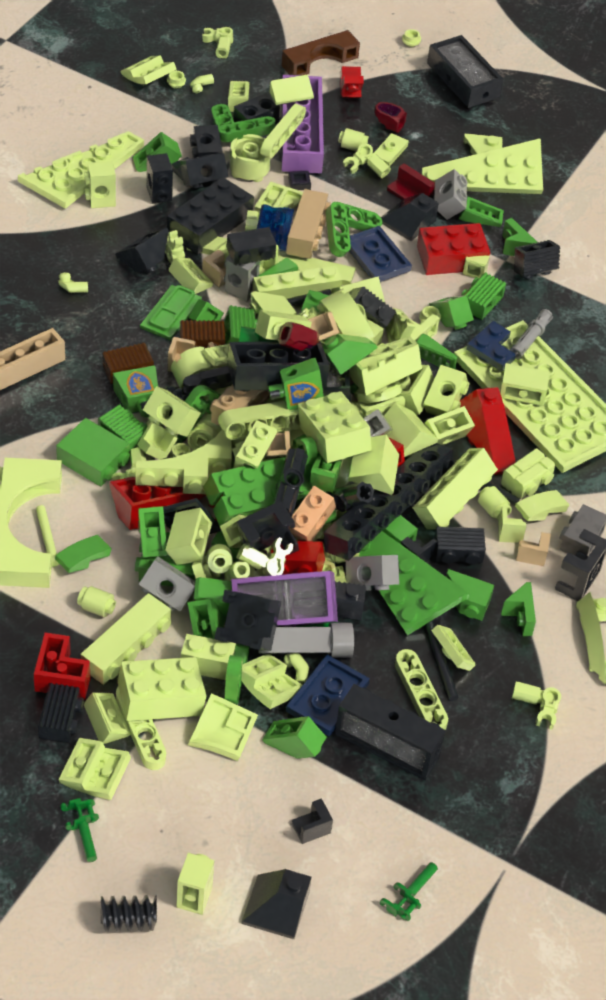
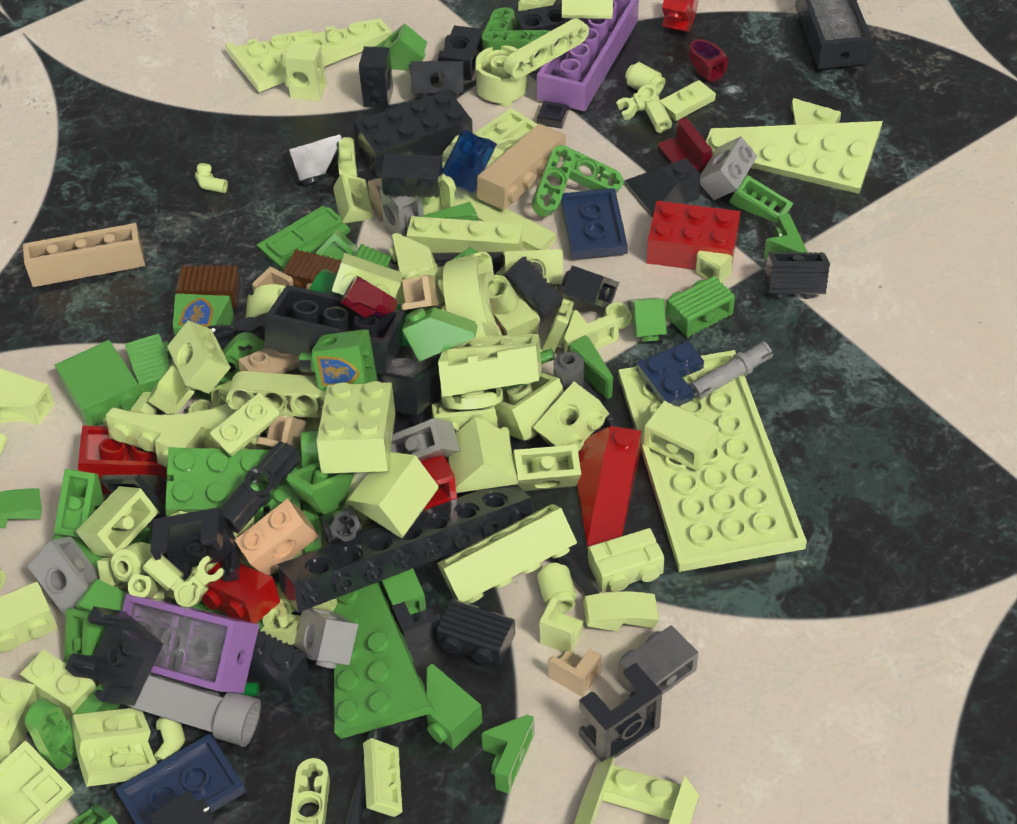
camera: 30 degrees right, 0 degrees up
none -> dark grey brick [553,352,584,392]
none -> black brick [562,265,620,308]

